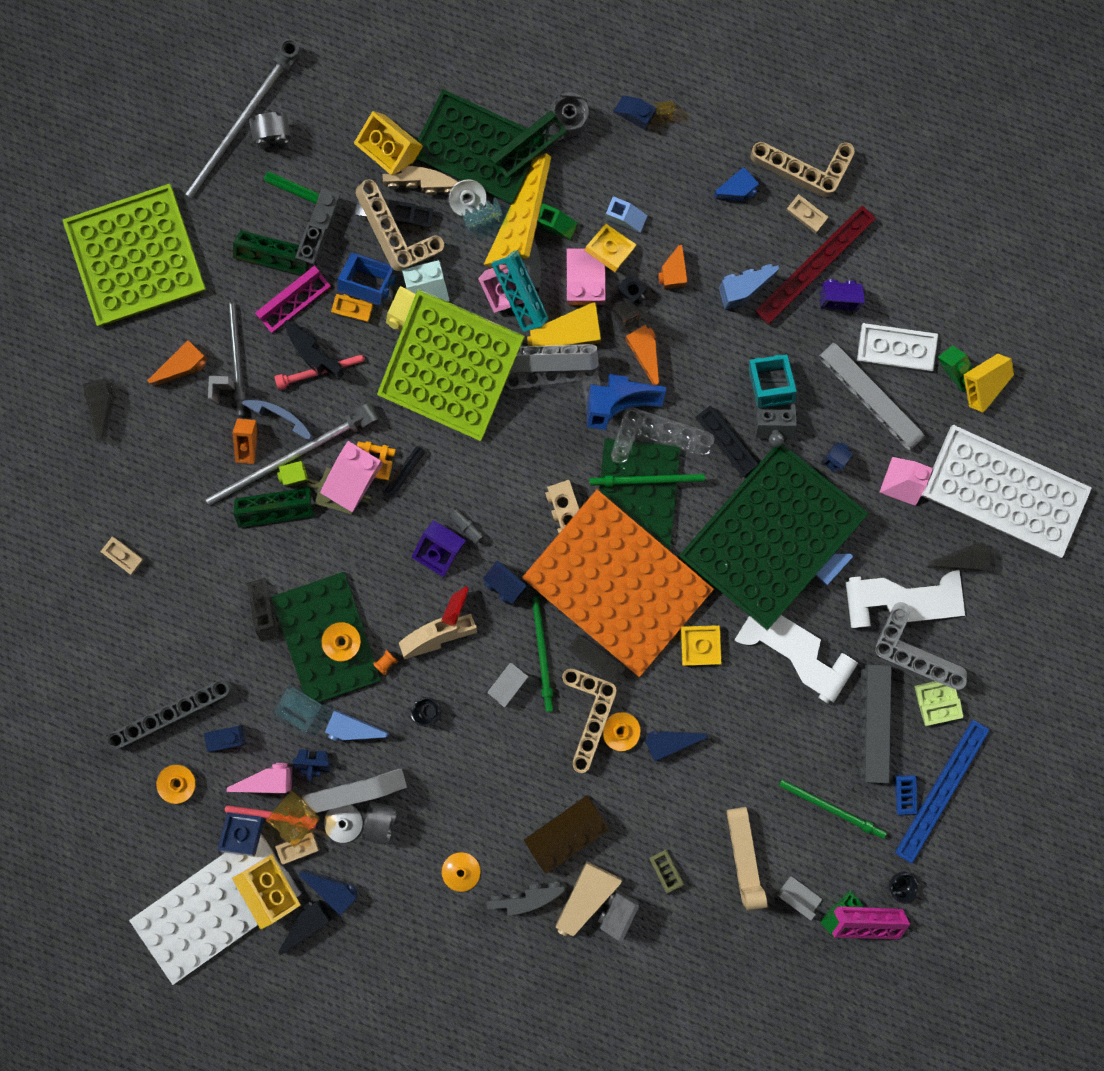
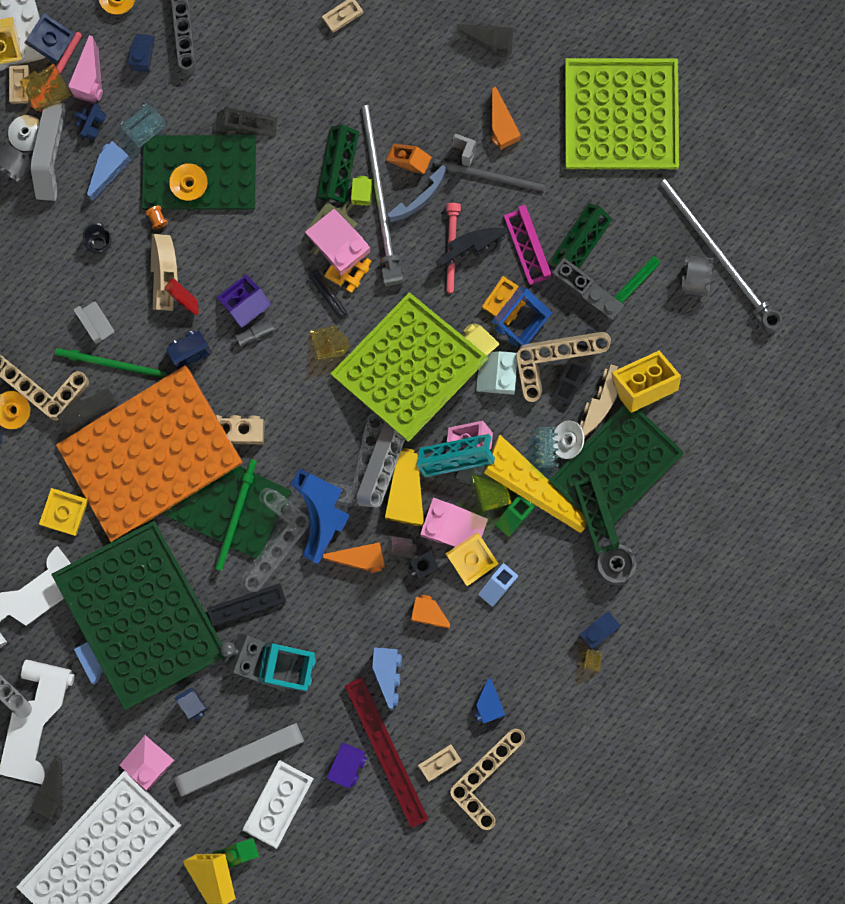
camera: 110 degrees right, 5 degrees down
none -> clear yellow slope [310,325,350,361]
none -> clear neon green slope [472,474,512,514]

